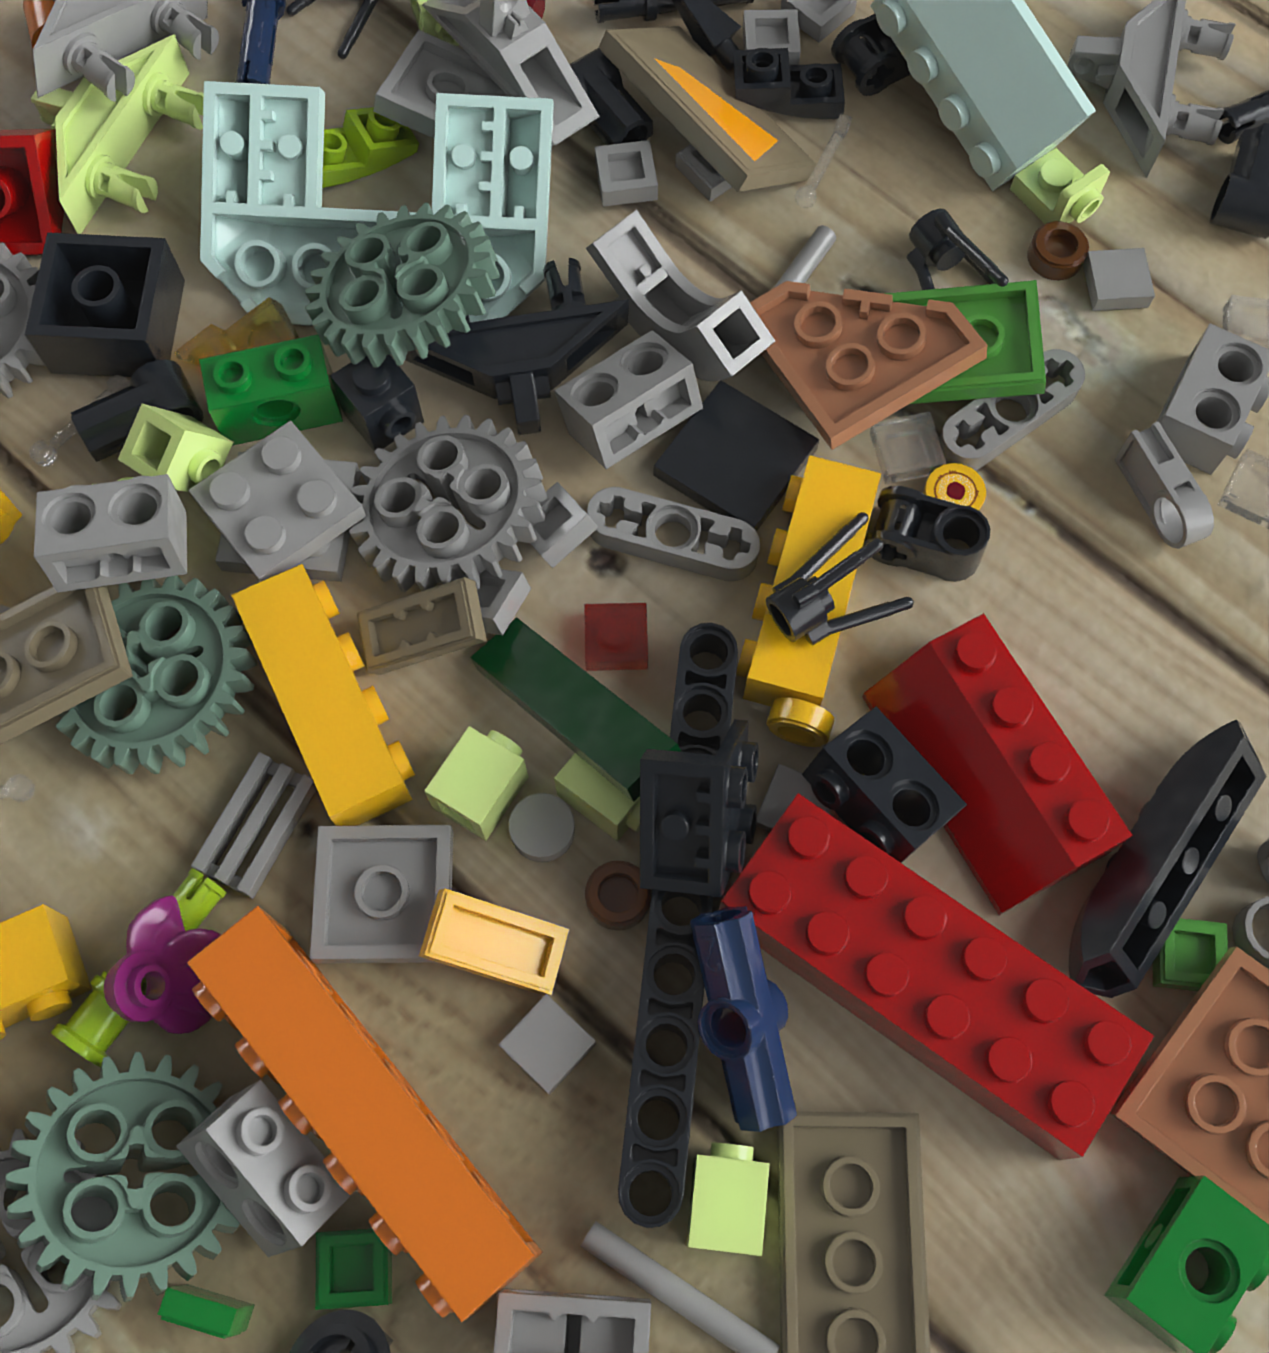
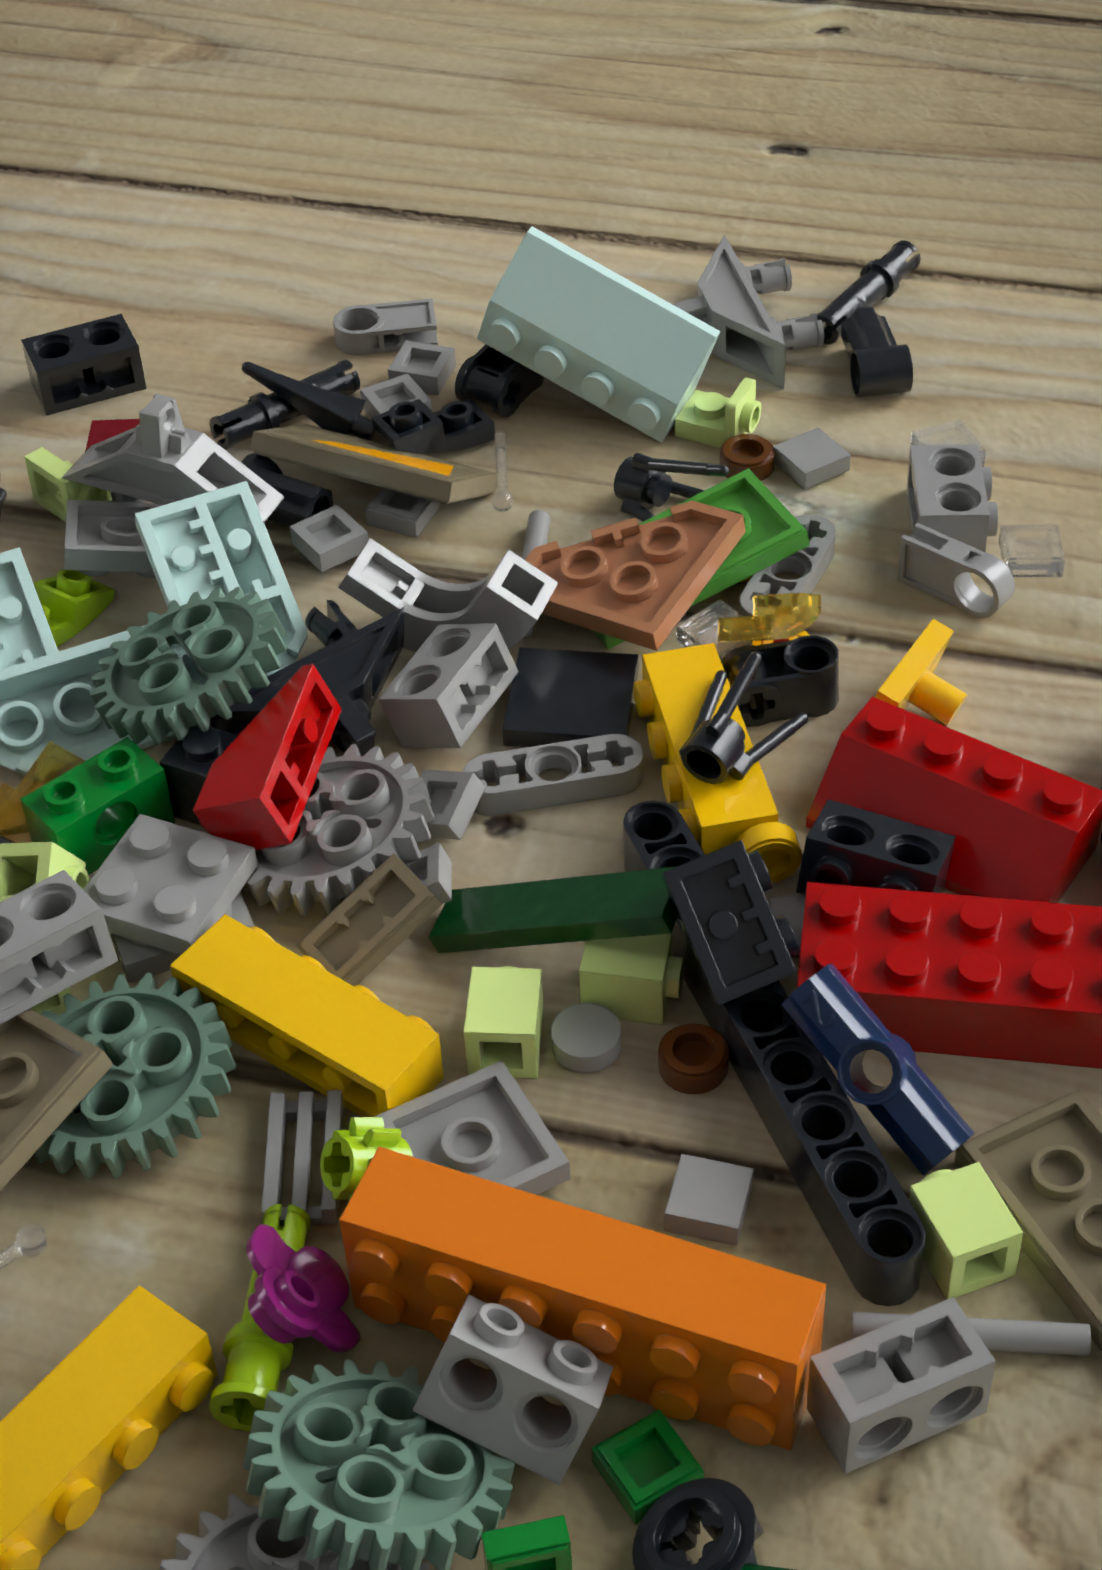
camera: 25 degrees left, 25 degrees down
yellow tile [419,888,569,996] -> none
clear red plate [584,603,648,671] -> none
none -> red slope [193,664,342,850]
none -> lime gear [320,1117,413,1200]
none -> clear yellow slope [718,593,821,642]
none -> yellow tile [875,619,967,726]

